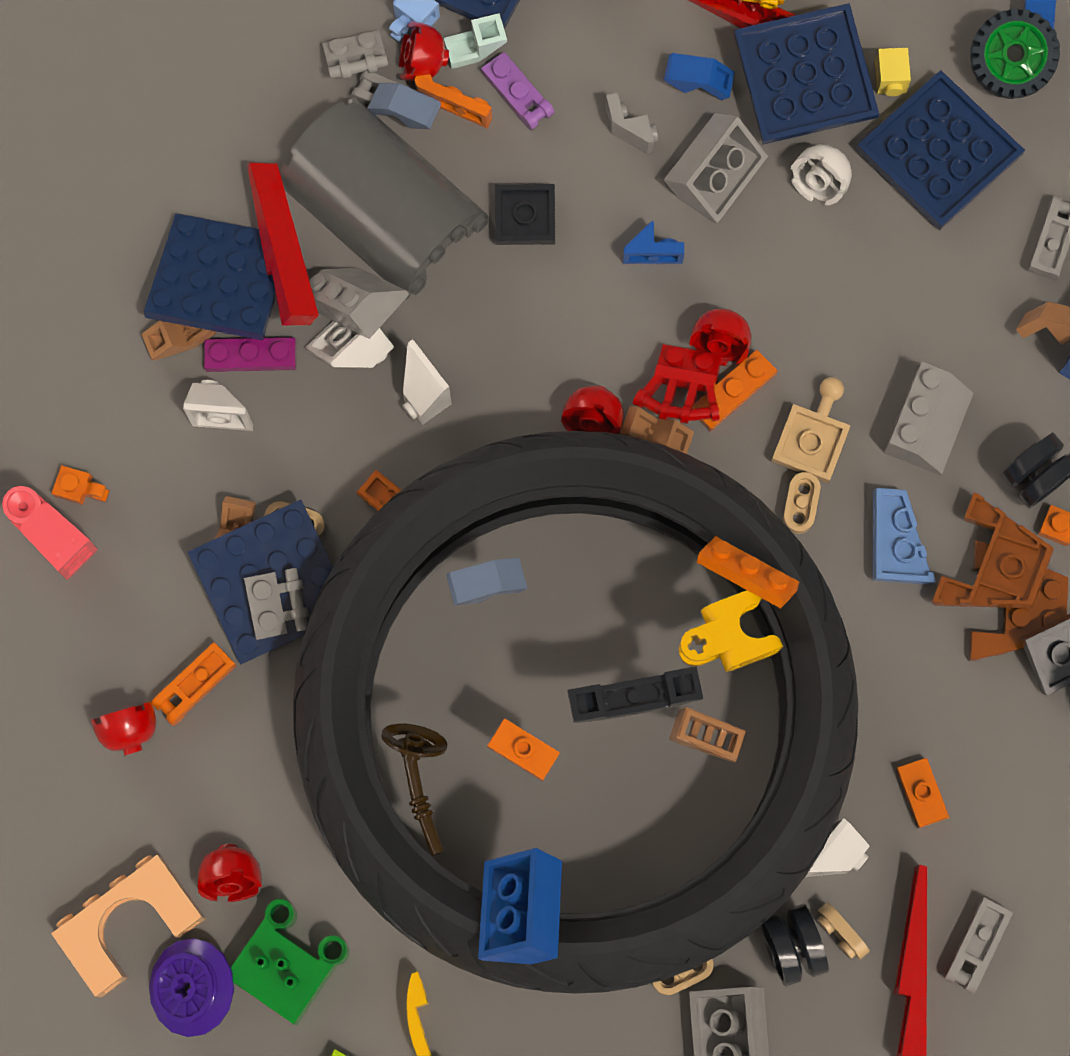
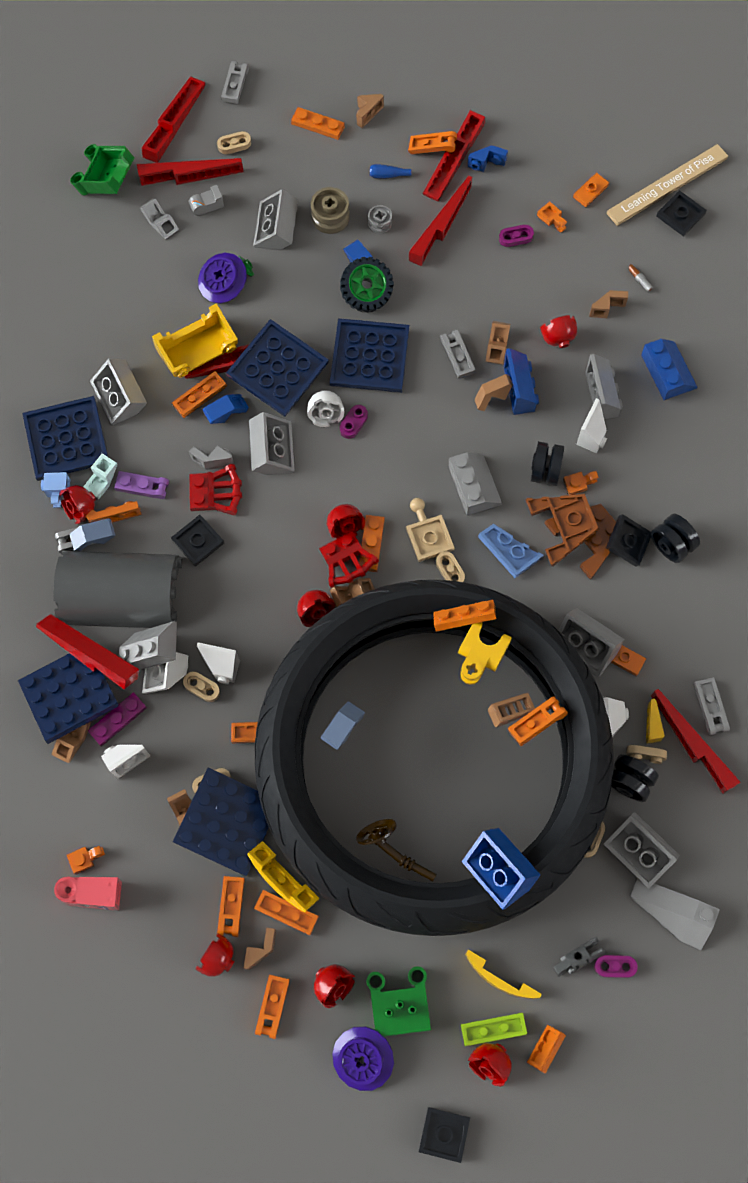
camera: 40 degrees left, 5 degrees down
light nougat arch [51,855,206,998] -> none
light grey plate [244,568,310,640] -> none
light grey plate [322,30,388,79] -> none
orange plate [487,718,560,782] -> none
black slope [567,666,703,723] -> none
blue slope [623,221,684,264] -> none
light yellow brick [874,48,911,96] -> none
none -> orange plate [172,371,227,418]
none -> tan plate [183,672,220,702]
none -> red plate [189,464,242,515]
none -> medium nougat slope [244,928,276,970]
none -> yellow slope [247,841,320,912]
none -> orange plate [254,890,319,936]
none -> orange plate [255,975,290,1039]
none -> magenta plate [340,405,368,439]
none -> orange plate [508,696,568,746]
none -> light grey slope [559,608,625,677]
none -> yellow slope [646,699,665,744]

